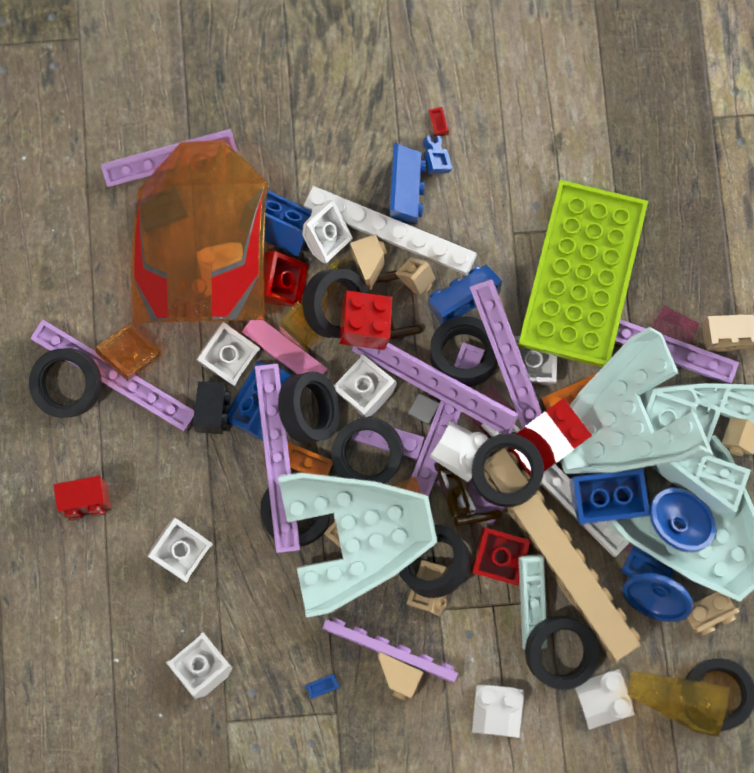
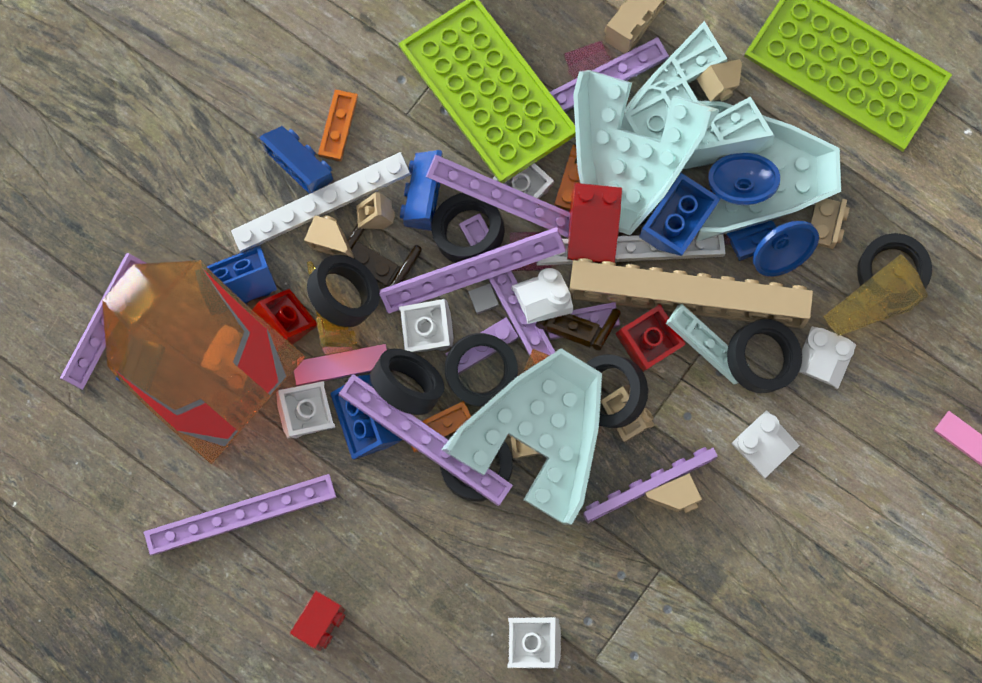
camera: 50 degrees left, 0 degrees up
black tyre [29,348,102,418] -> none
clear orange plate [95,323,161,381] -> none
white slope [147,517,213,583] -> none
black brick [193,381,231,434] -> none
white slope [302,200,353,263] -> none
blue piece [306,674,340,699] -> none
red brick [339,291,392,350] -> none
plate [423,135,452,173] -> none
red piece [429,107,449,137] -> none
black tyre [471,434,544,507] -> none
none -> orange plate [318,89,358,162]

